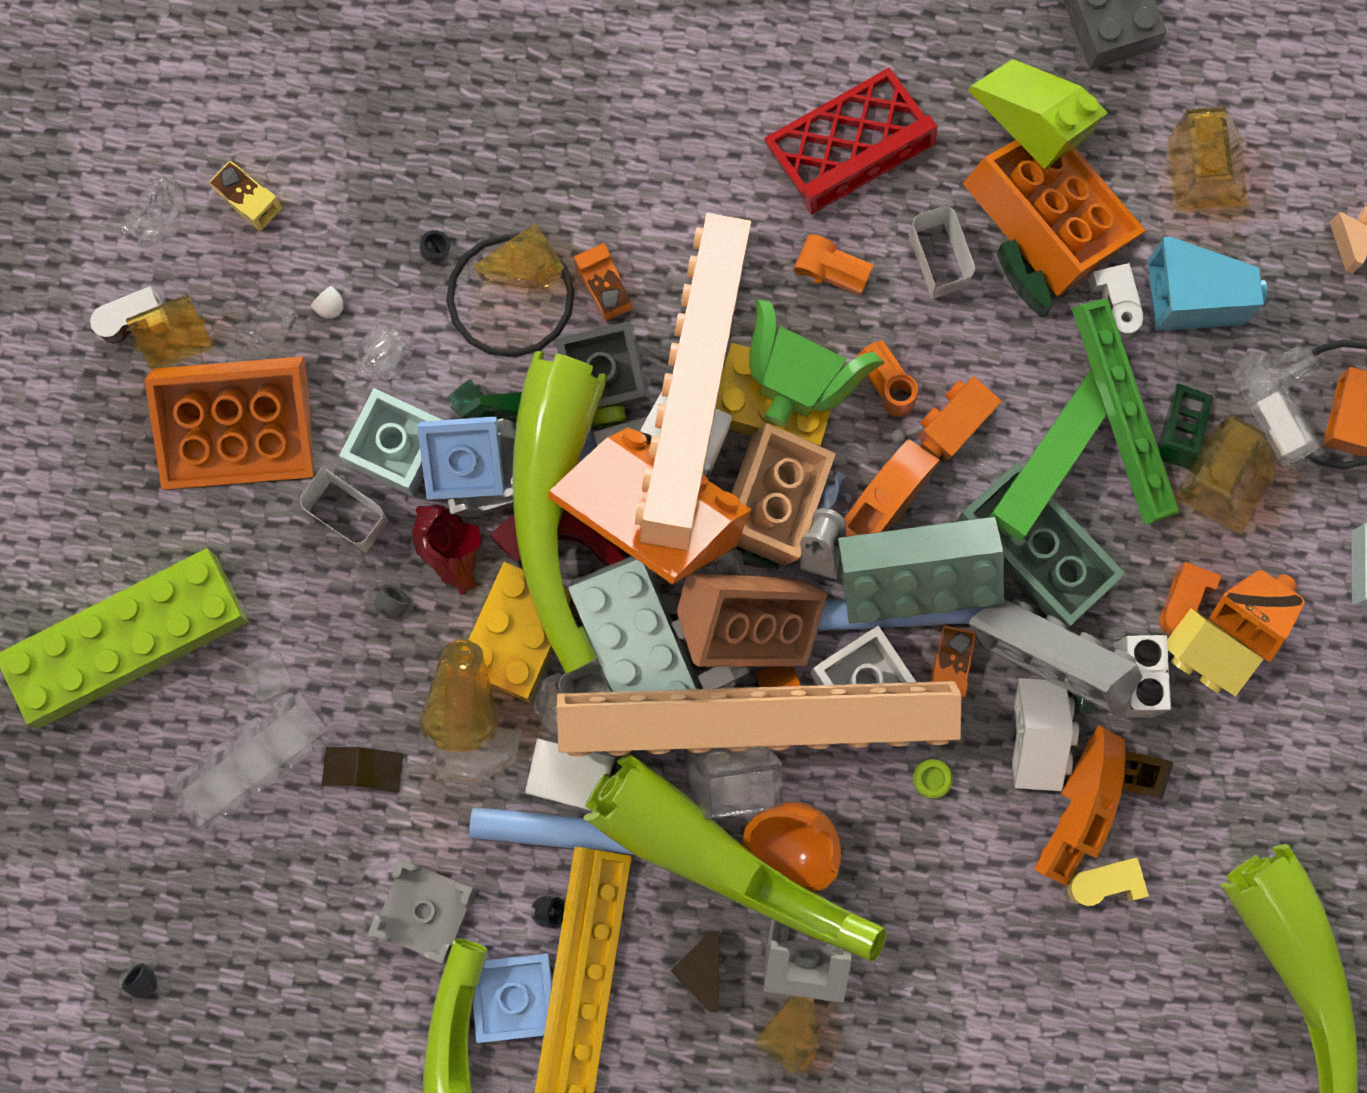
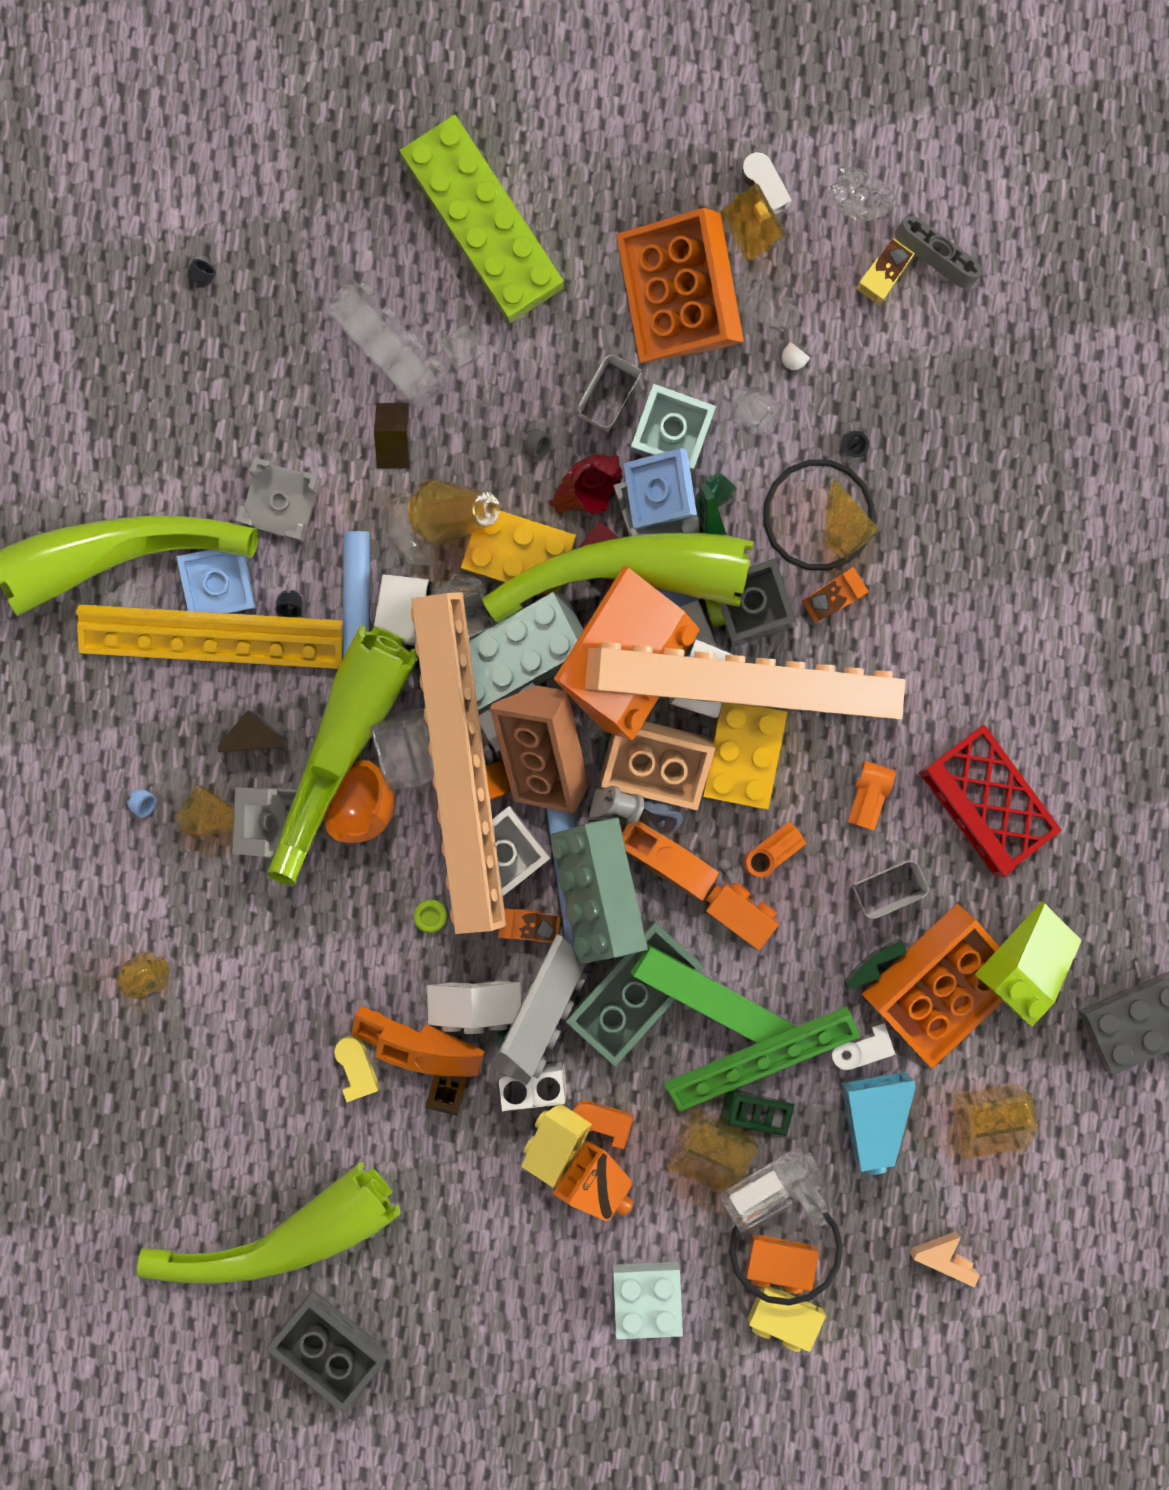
camera: 80 degrees right, 10 degrees up
bright green torso [749,300,885,427] -> none
none -> dark grey beam [895,216,982,289]

